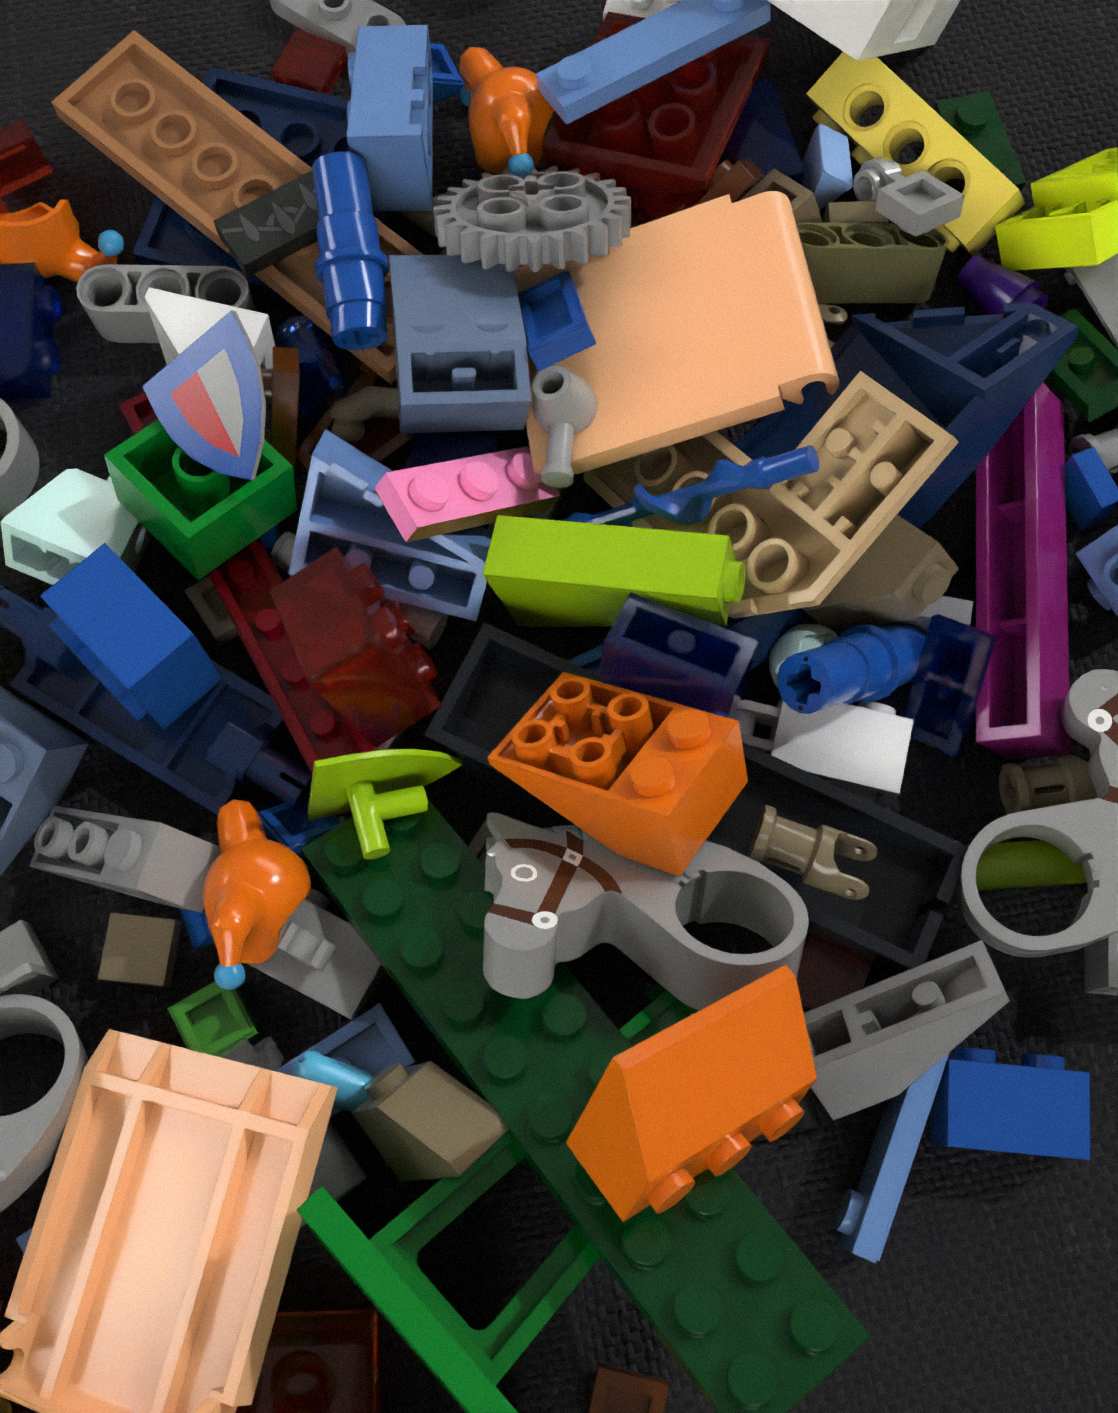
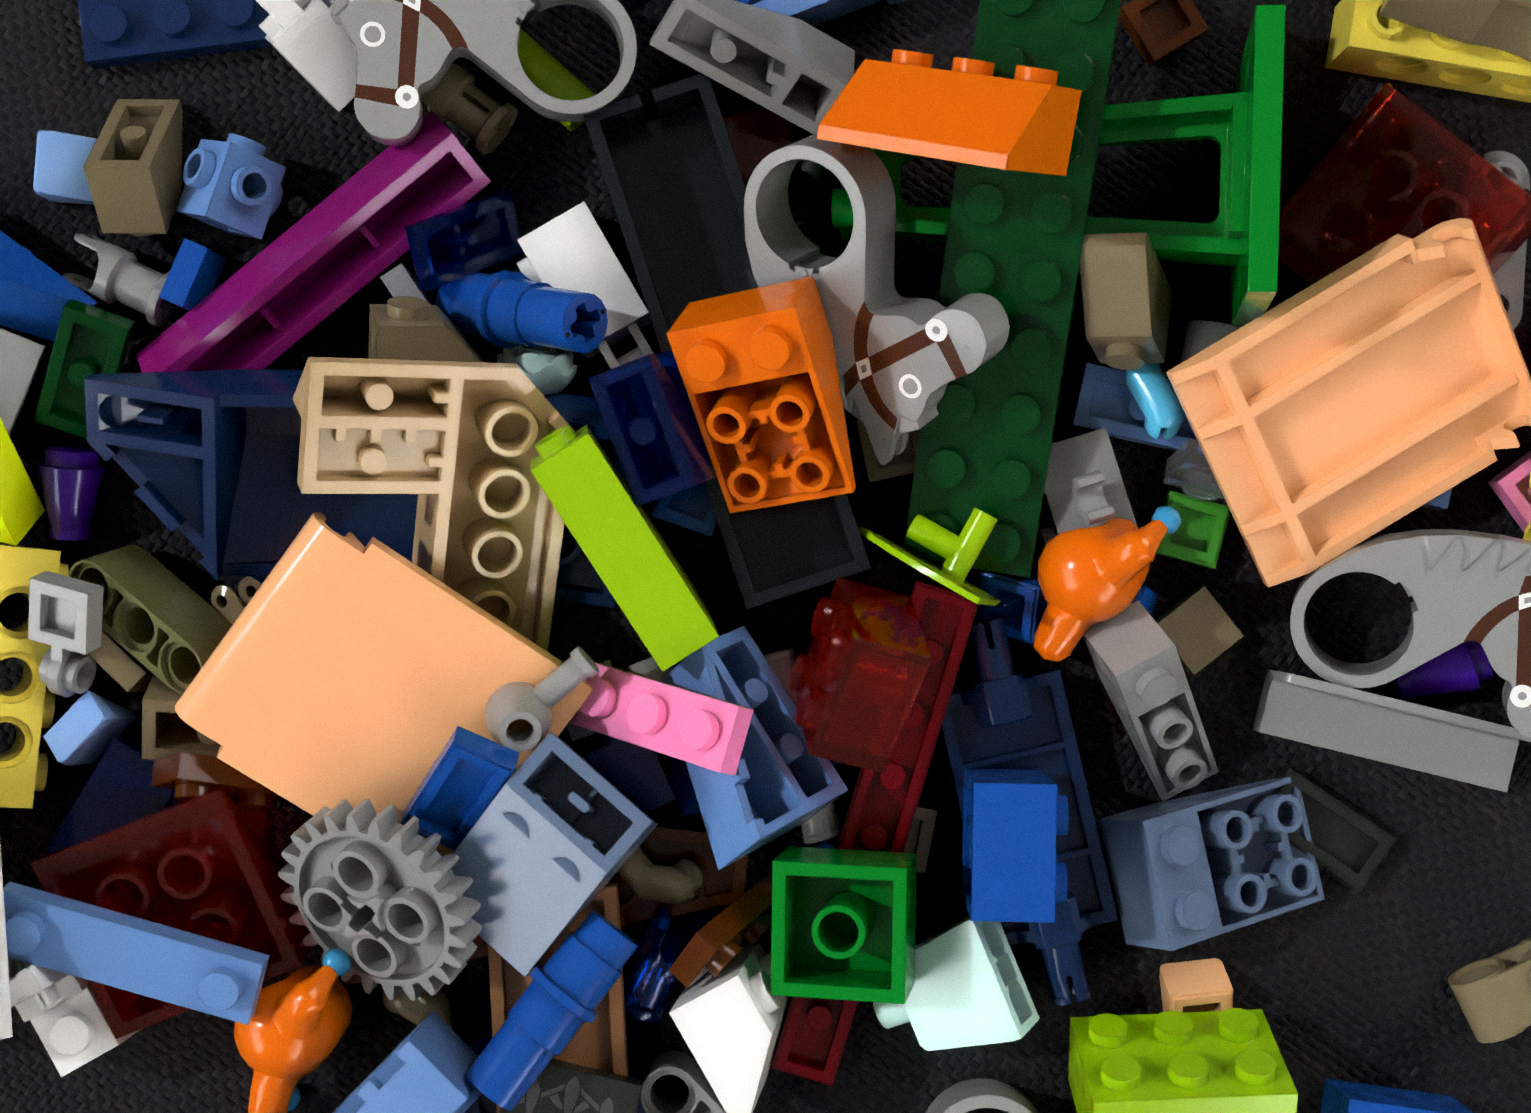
camera: 135 degrees left, 15 degrees up
shield [142,310,266,480] -> none
blue piece [560,445,819,527] -> none
dark tan piece [746,805,877,900] -> none

